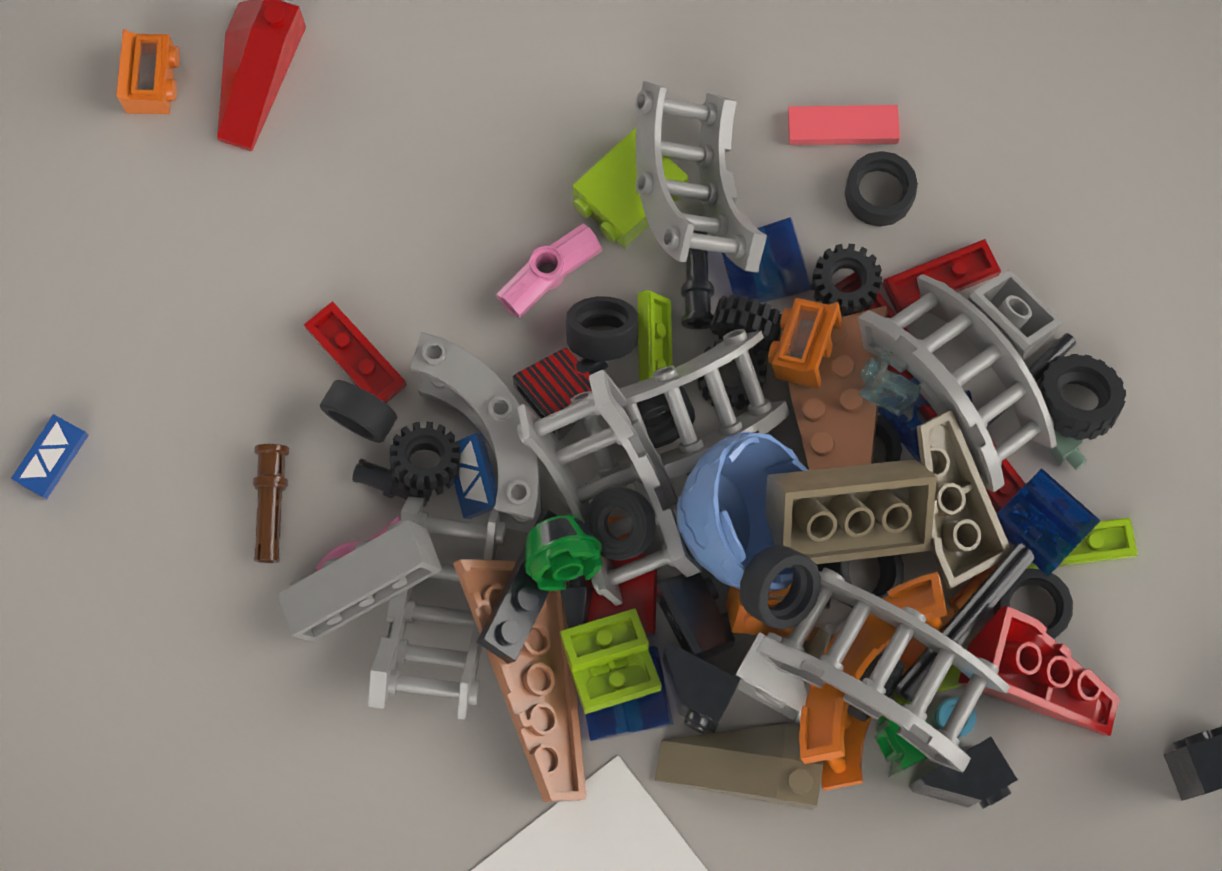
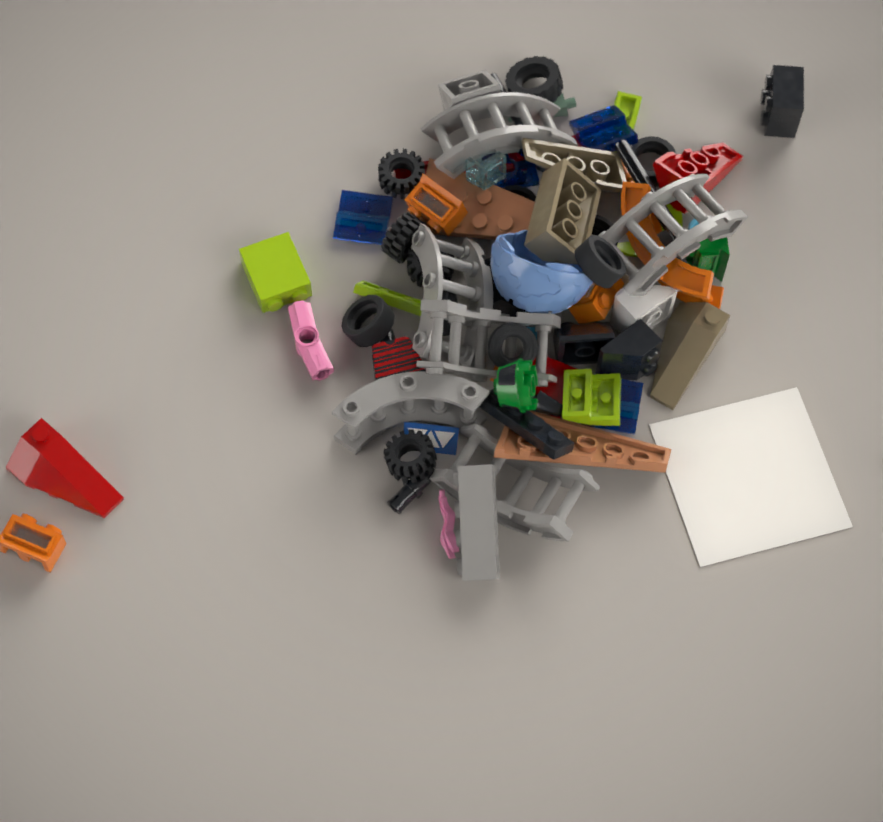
camera: 70 degrees left, 10 degrees down
blue tile [11,414,89,500] -> none
reddish brown pin [253,444,290,563] -> none
red plate [304,301,407,403] -> none
black tyre [319,379,398,443] -> none
light grey fence [635,81,767,272] -> none
black pin [681,215,715,330] -> none
coral tile [787,105,900,145] -> none
black tyre [844,151,918,227] -> none
red tile [882,239,1001,314] -> none
black slope [909,736,1018,809] -> none

